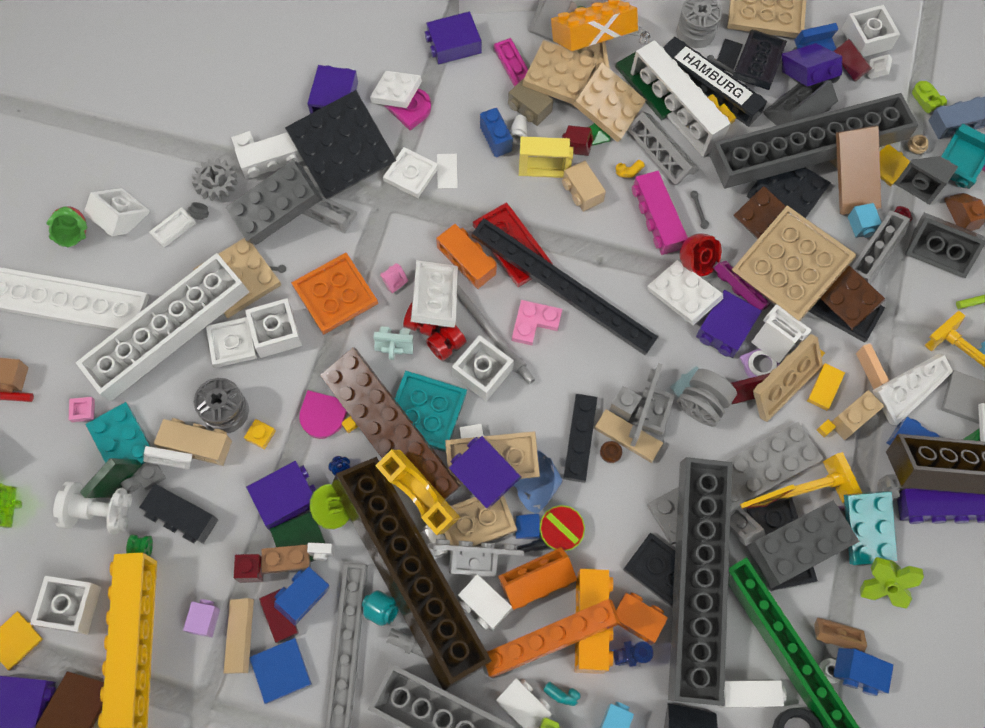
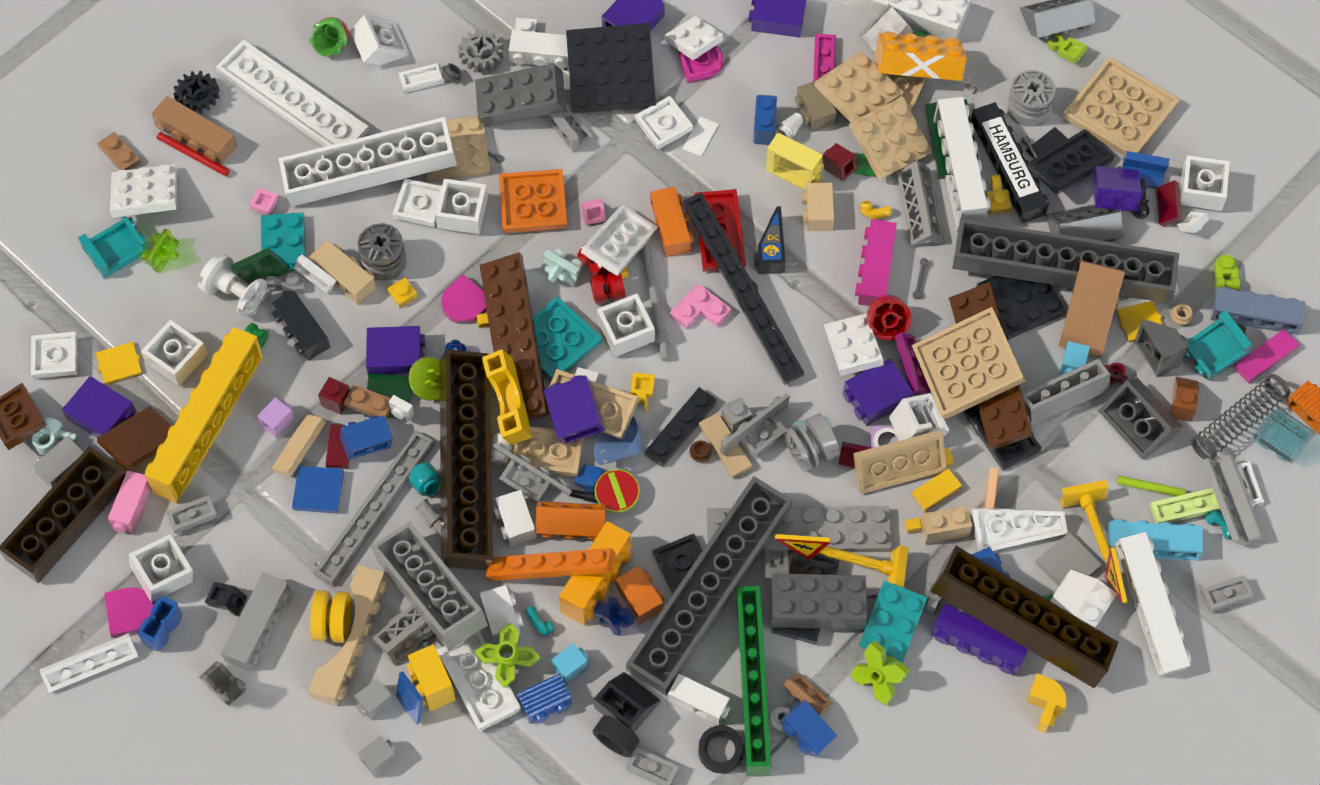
camera: 30 degrees right, 5 degrees down
none -> yellow plate [630,372,655,412]
none -> slope [753,206,786,274]

